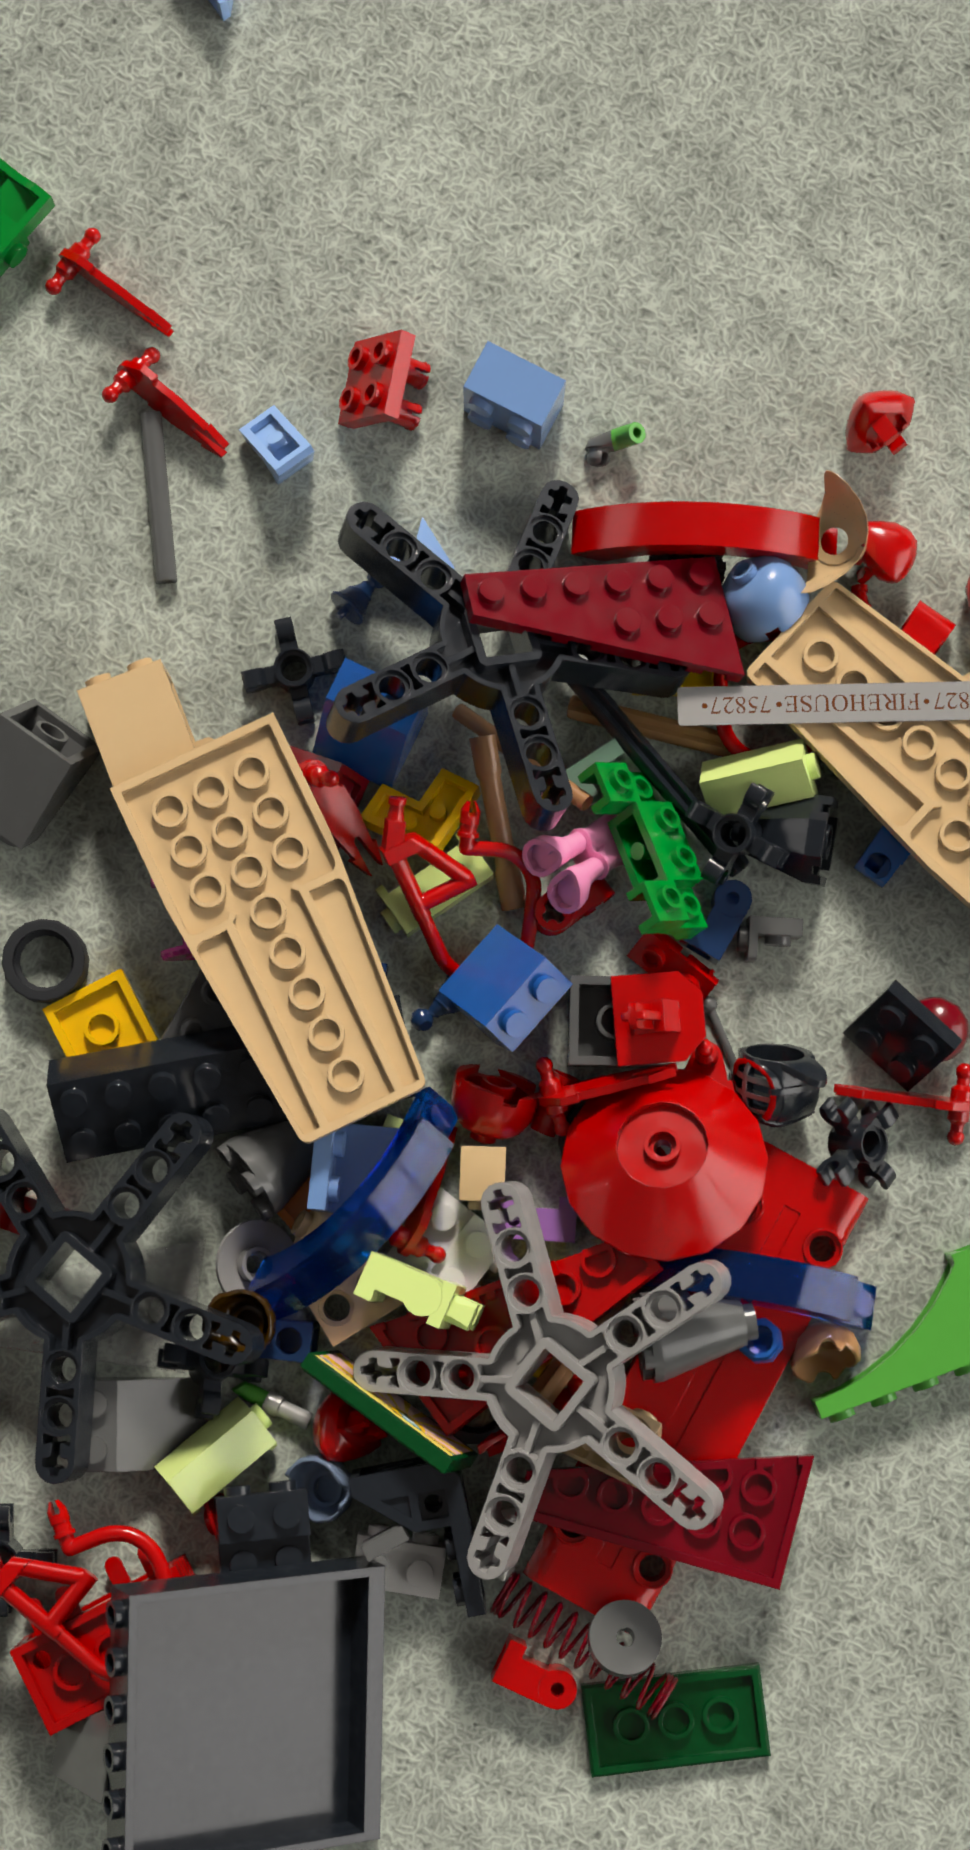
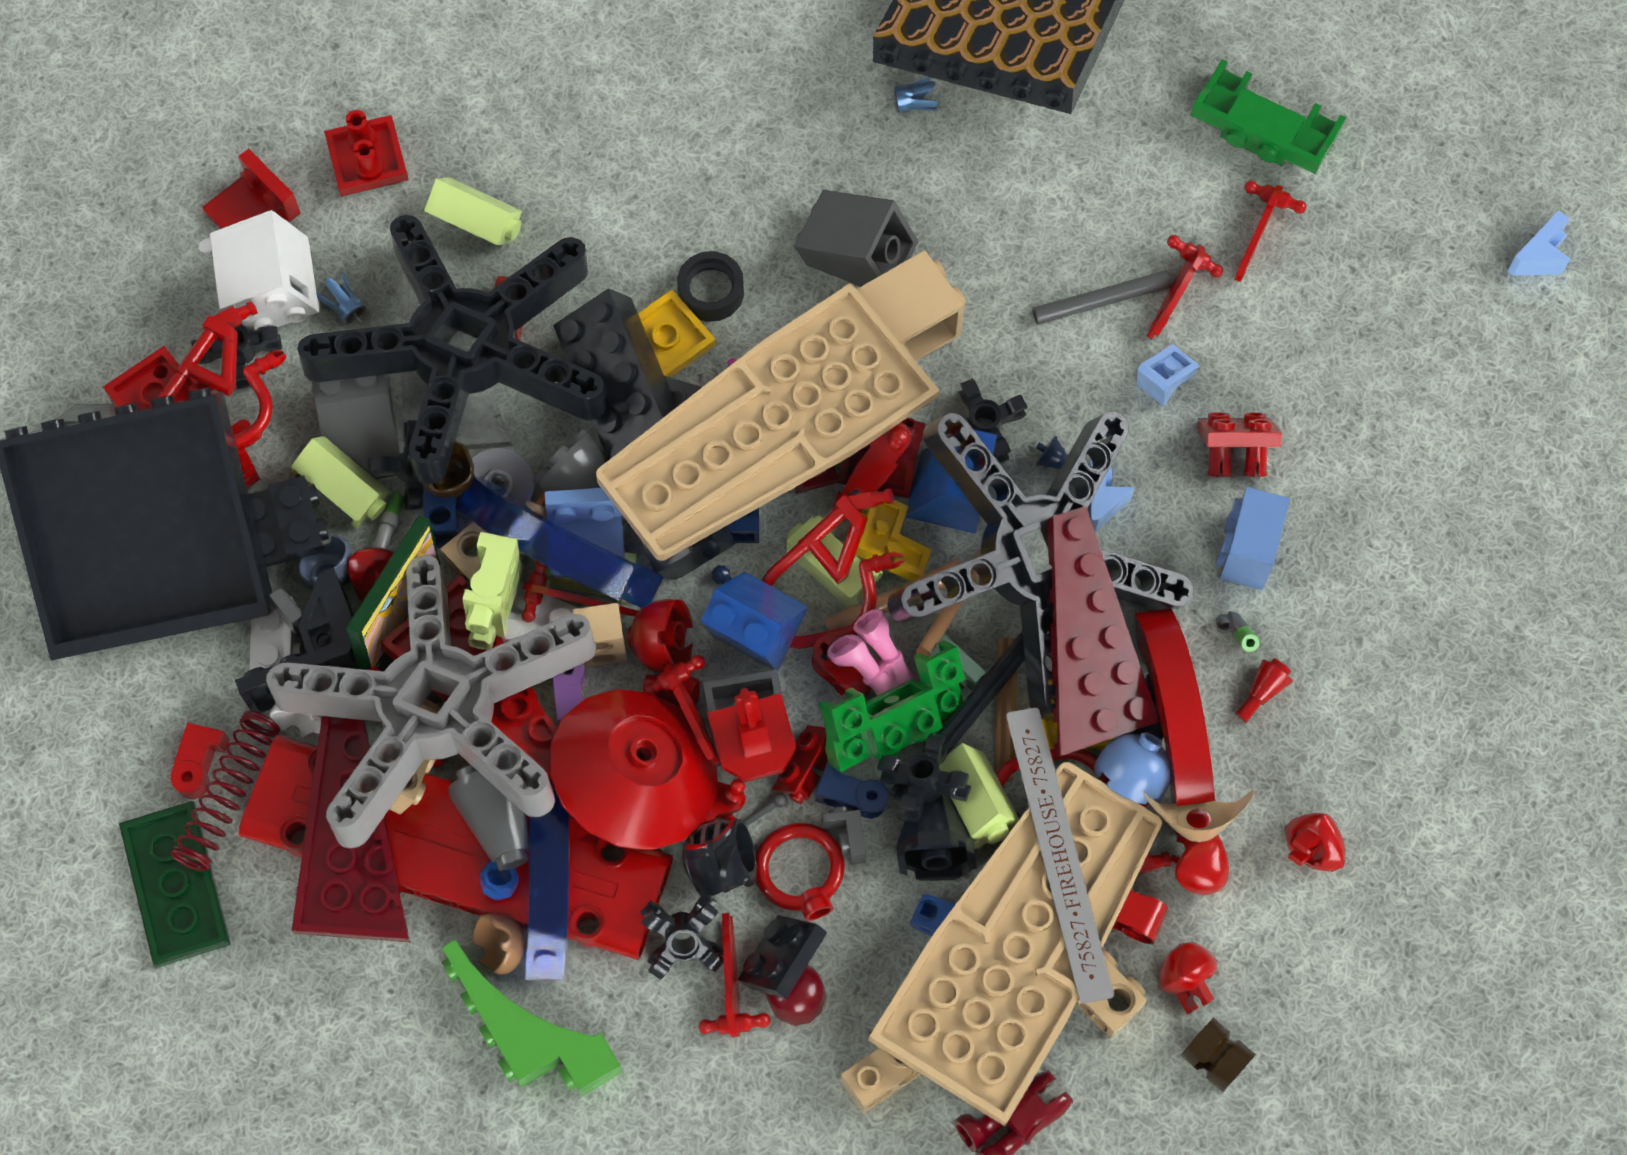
camera: 80 degrees right, 15 degrees down
dark grey piece [587,1600,662,1678] -> none
none -> red piece [756,823,845,921]
none -> red cone [1235,658,1293,723]

